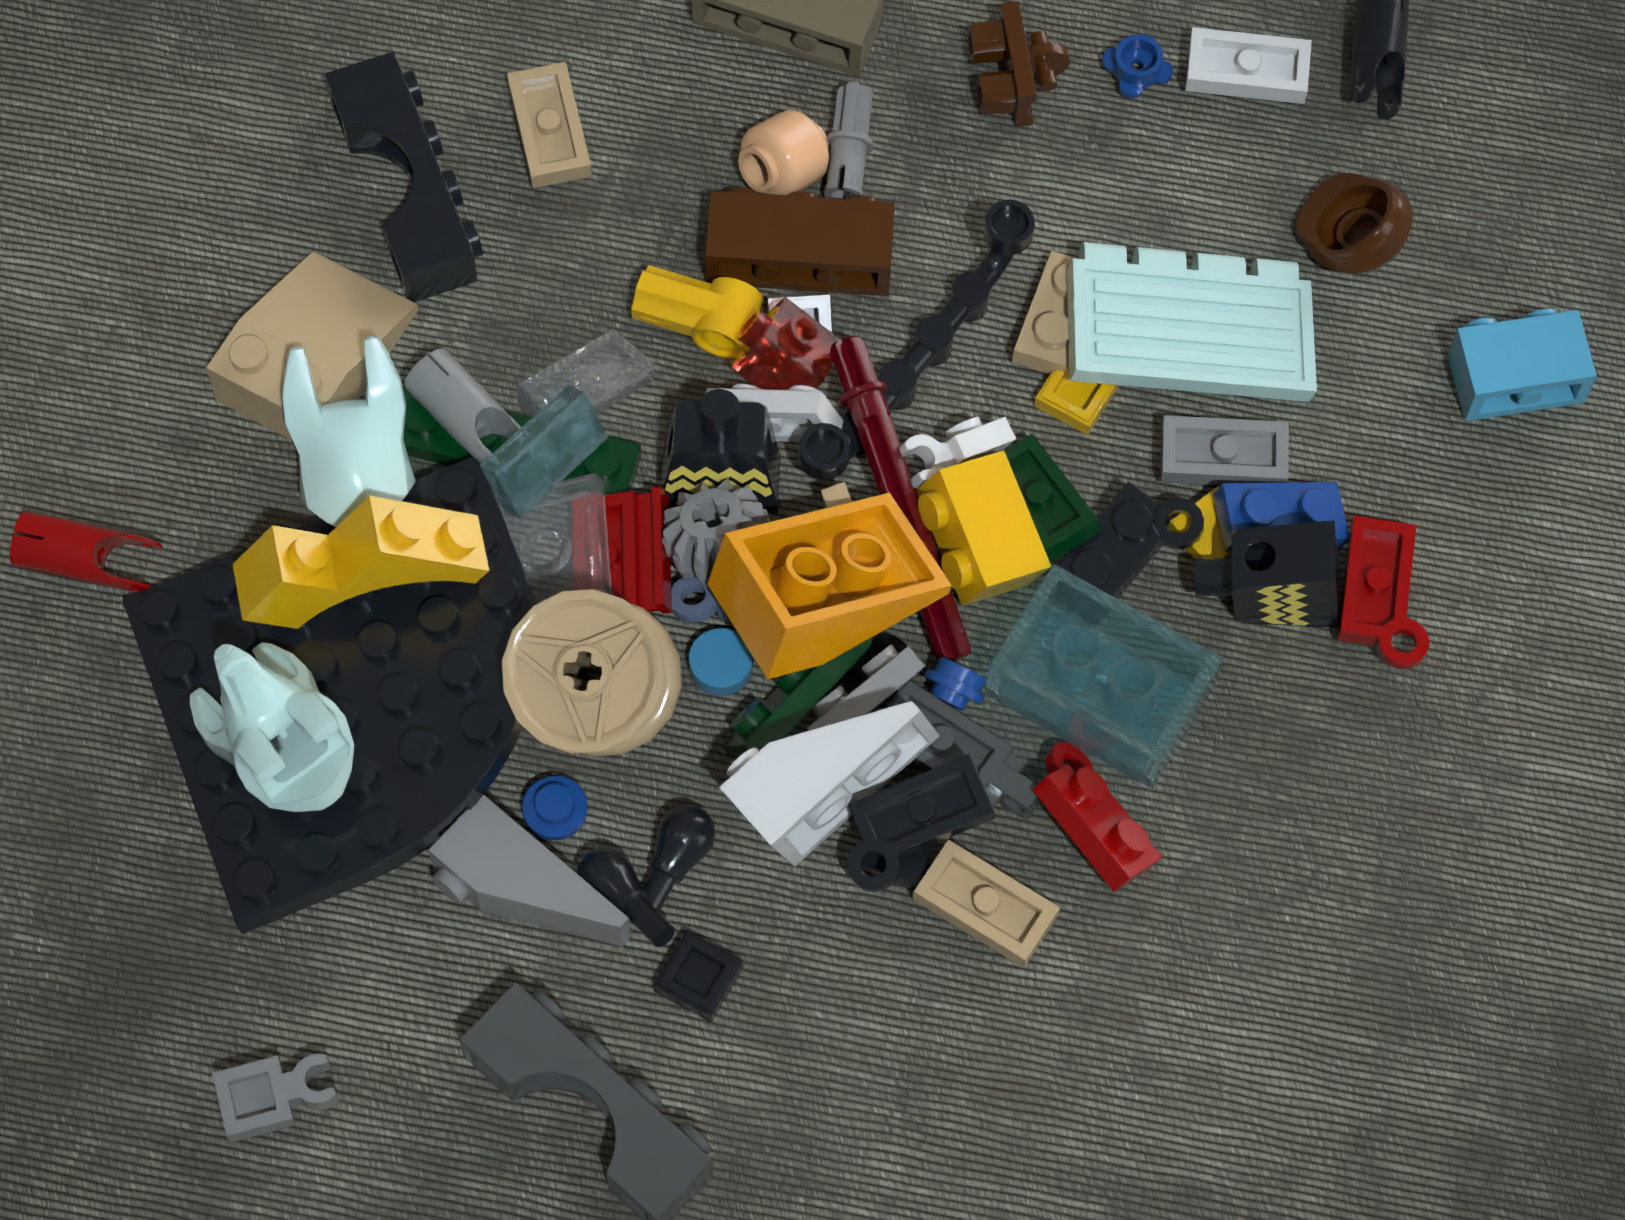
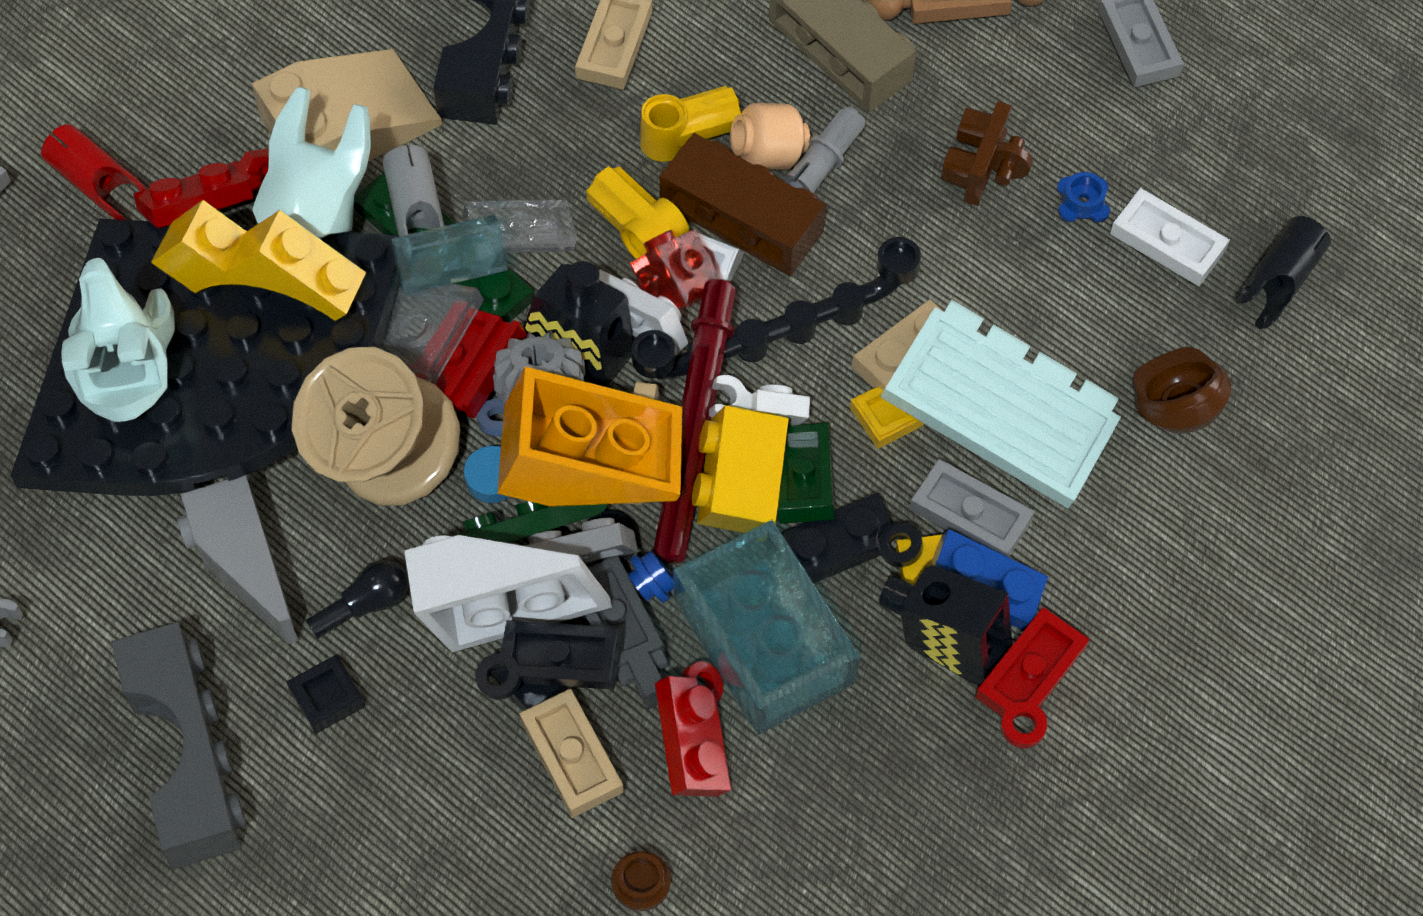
camera: 30 degrees right, 5 degrees down
blue plate [522,776,588,840] -> none
black piece [576,847,675,947] -> none
medium azure brick [1447,309,1597,421] -> none
none -> red hinge [133,148,269,228]
none -> reddish brown plate [611,851,671,911]
none -> yellow piece [639,86,741,162]

